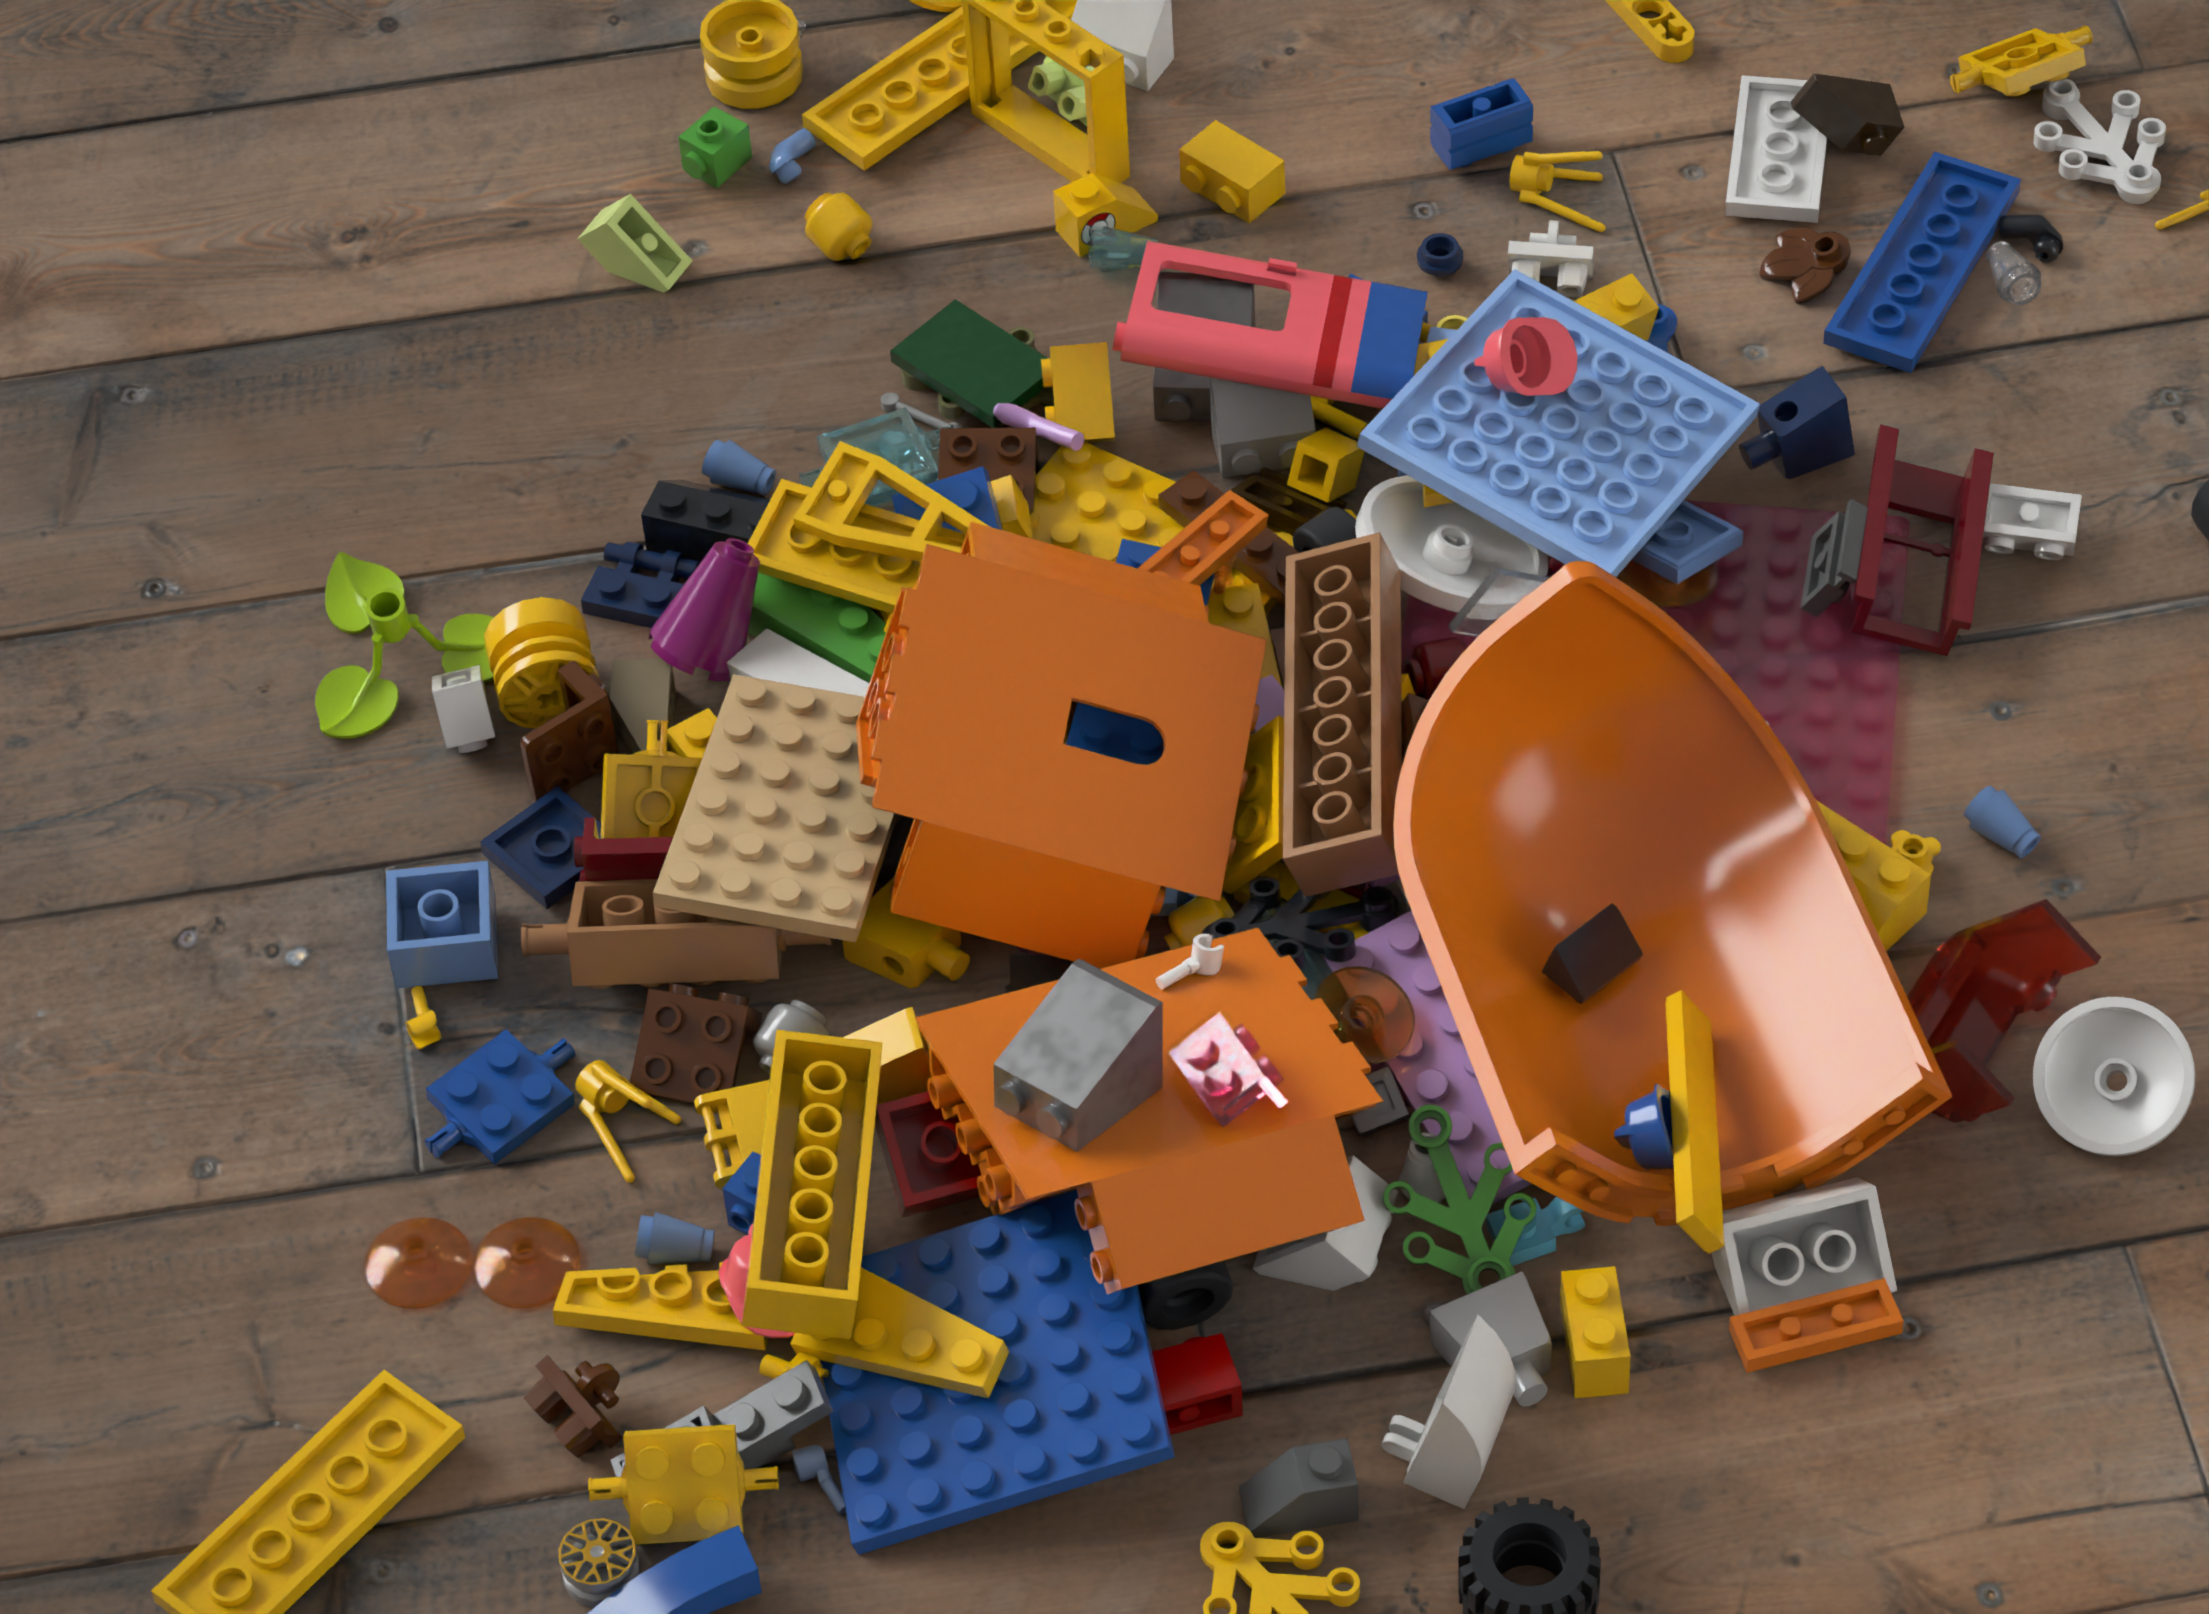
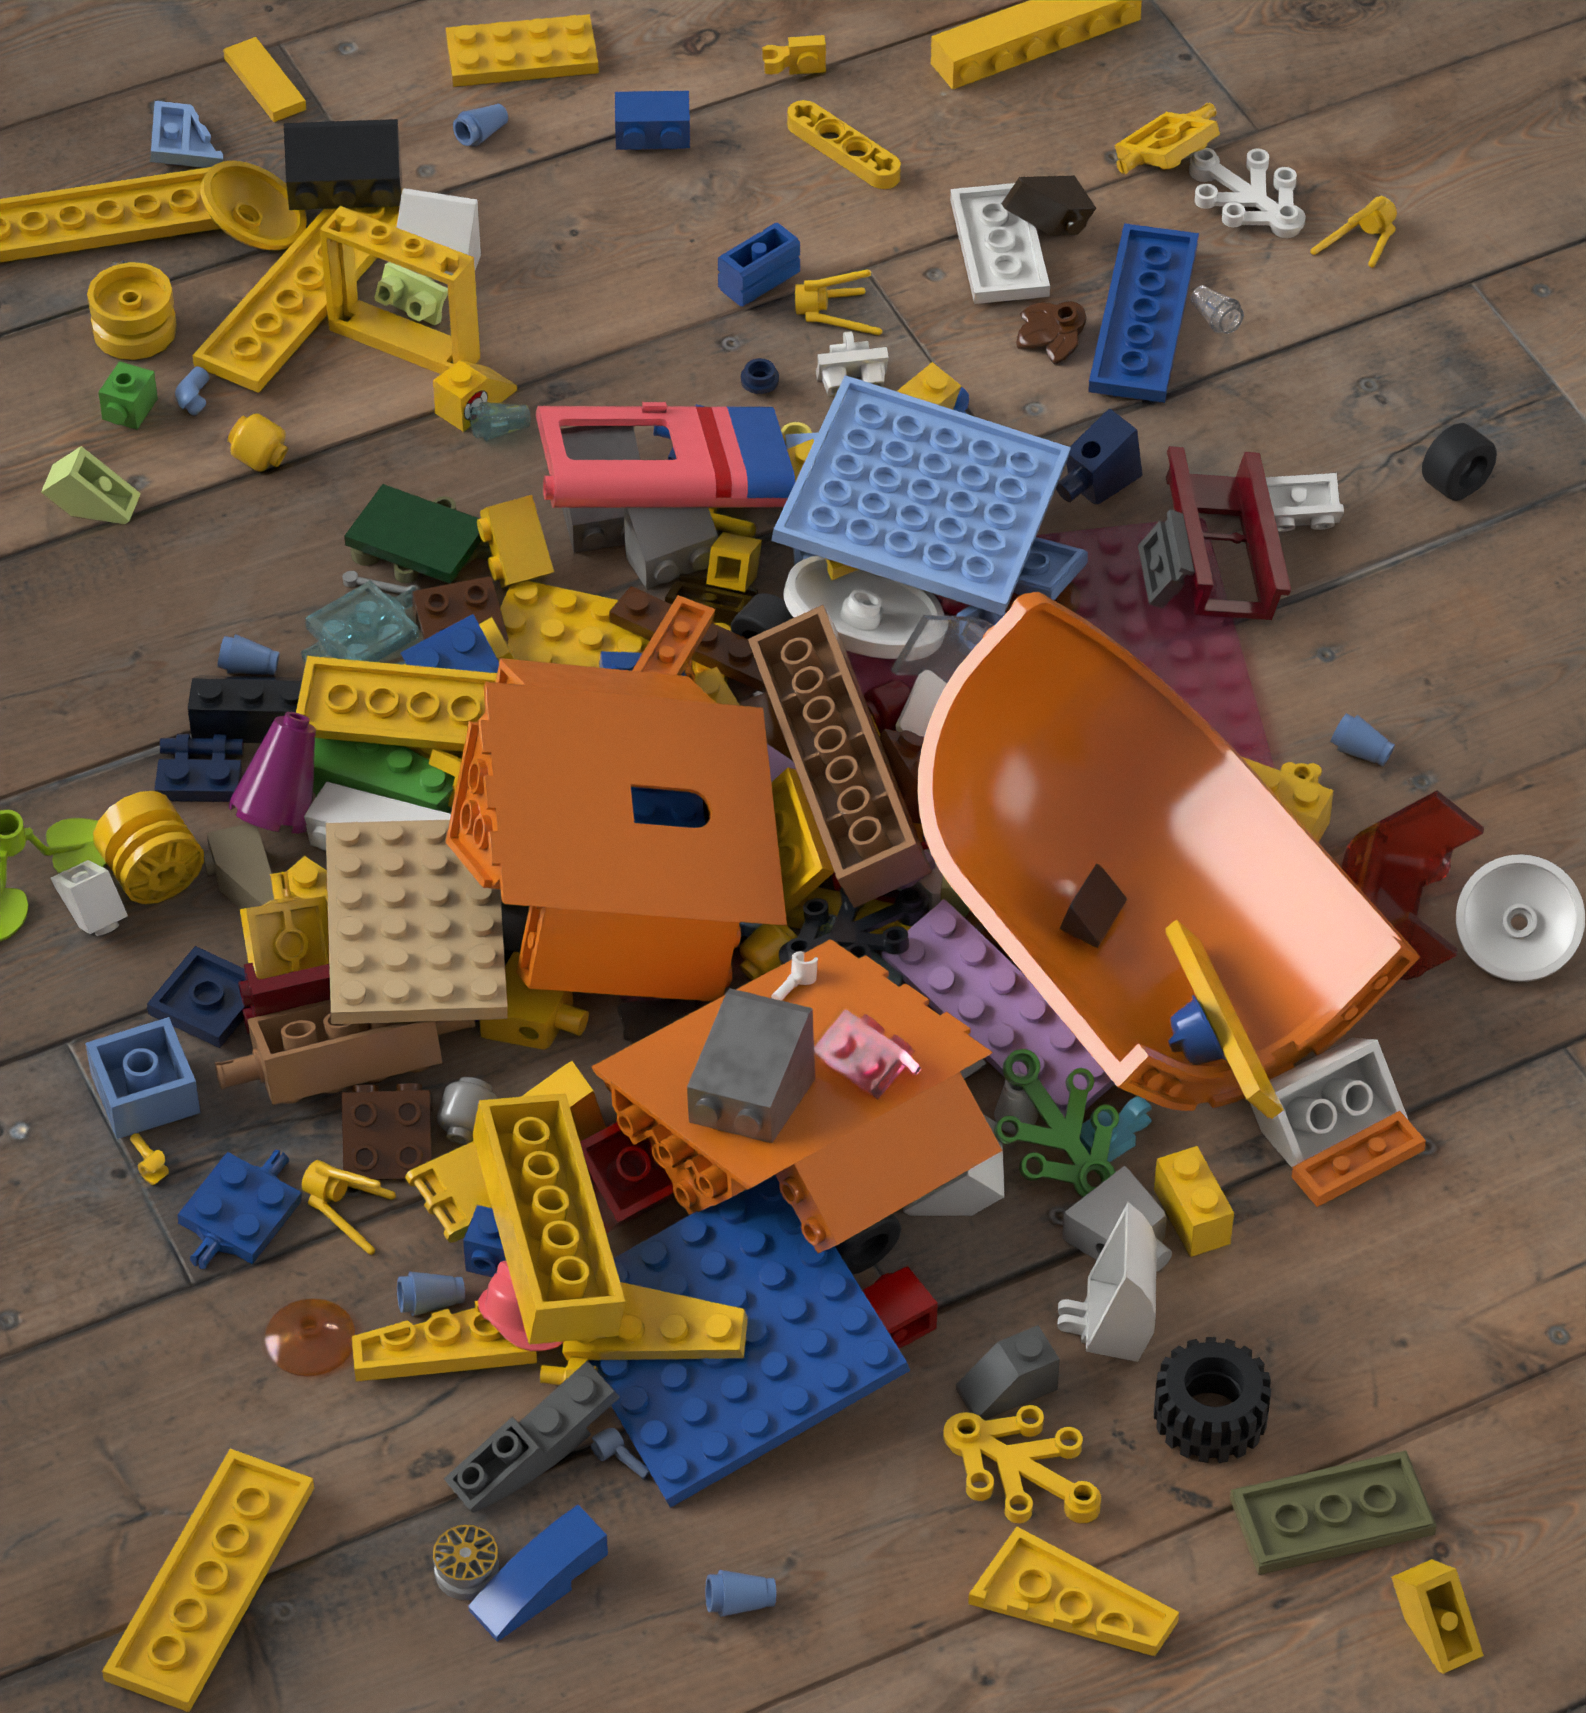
camera: 20 degrees left, 0 degrees up
clear orange dish [365,1217,472,1309] -> none
reddish brown bracket [520,660,619,802] -> none
reddish brown hips [524,1355,623,1458] -> none
yellow plate [588,1424,779,1545] -> none
yellow plate [793,441,990,562] -> none
lavender piece [993,403,1085,451] -> none
yellow brick [1179,120,1286,223] -> none
clear orange dish [1313,966,1415,1064] -> none
coral piece [1474,317,1578,396] -> none
black arm [1999,214,2063,263] -> none

